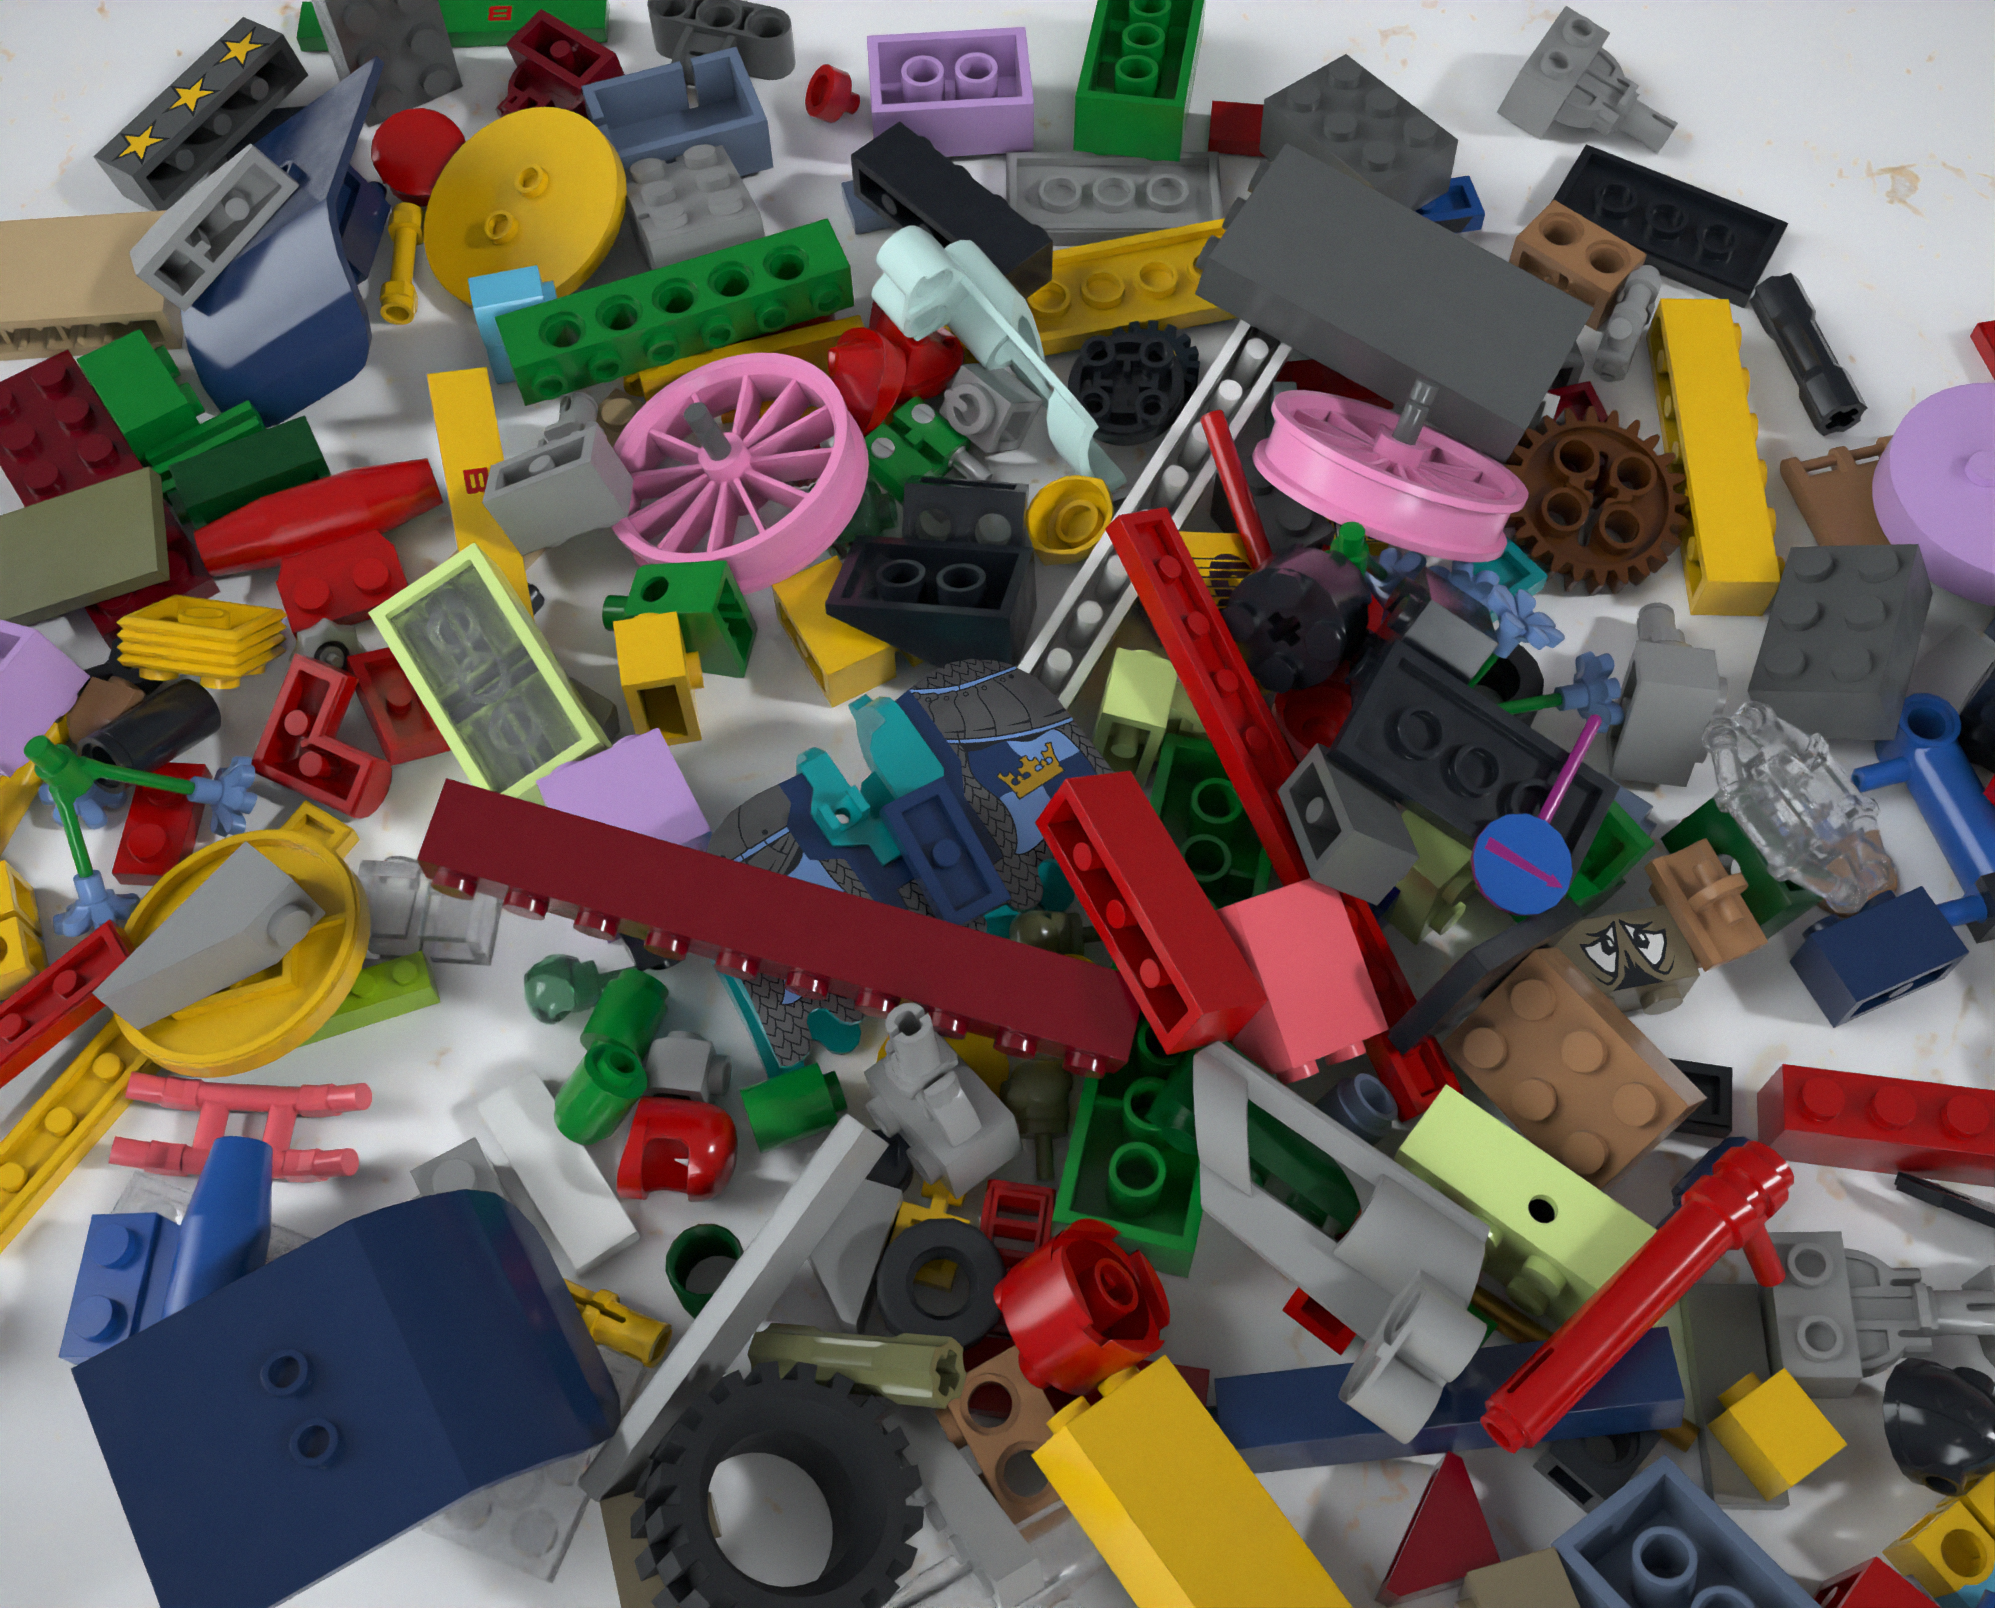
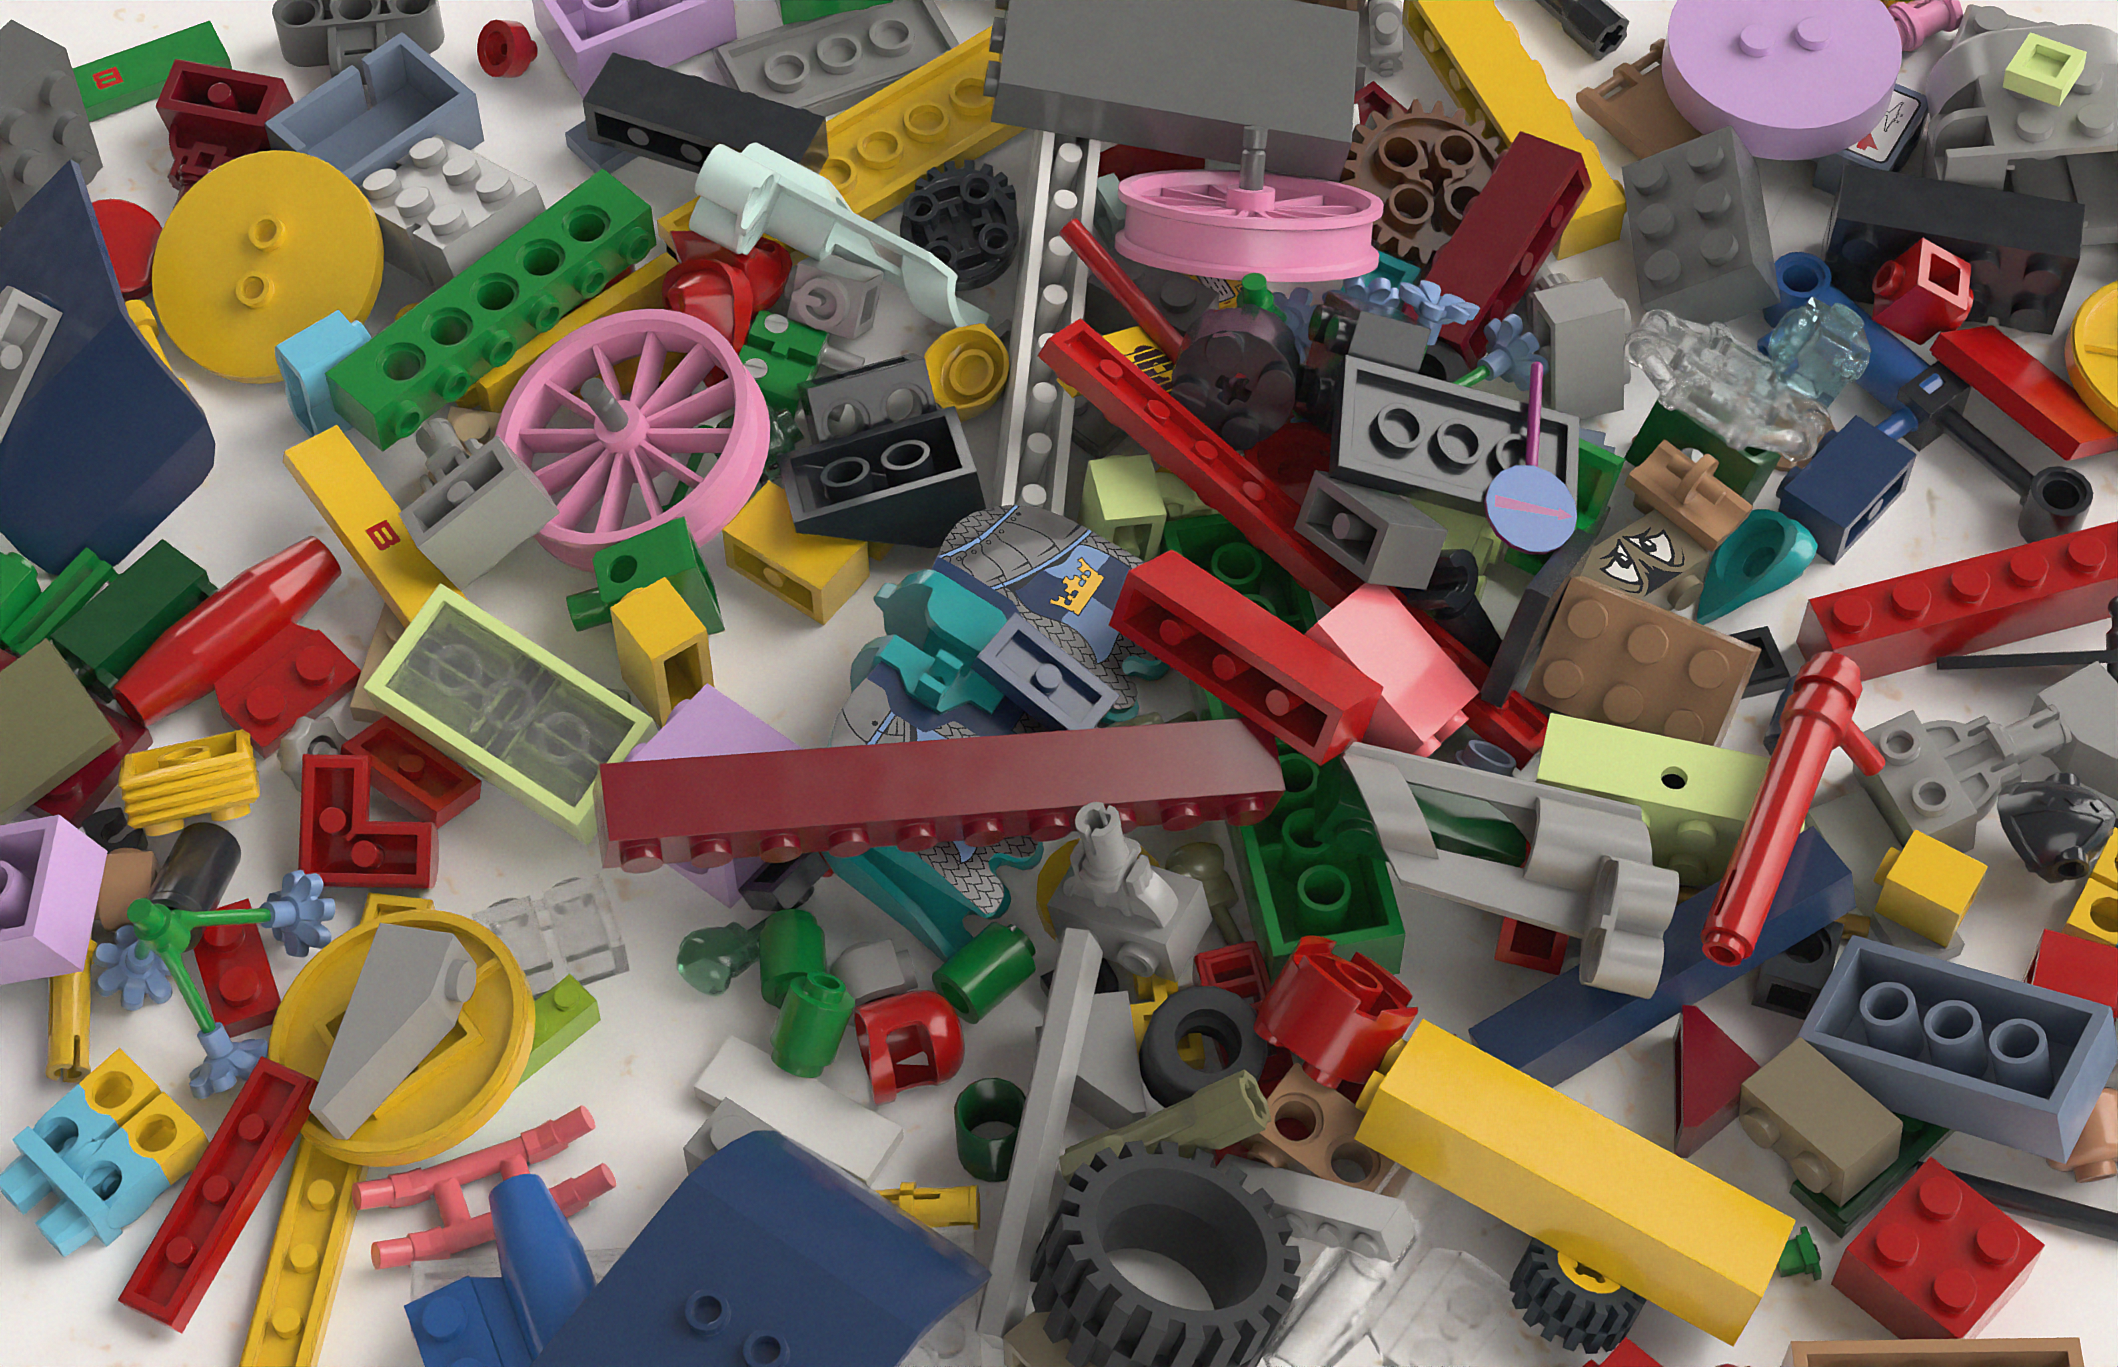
camera: 25 degrees left, 5 degrees down
none -> dark red brick [1401,131,1592,372]
none -> black piece [1407,549,1503,668]
none -> teal piece [1696,509,1818,625]
none -> clear light blue brick [1768,296,1872,408]

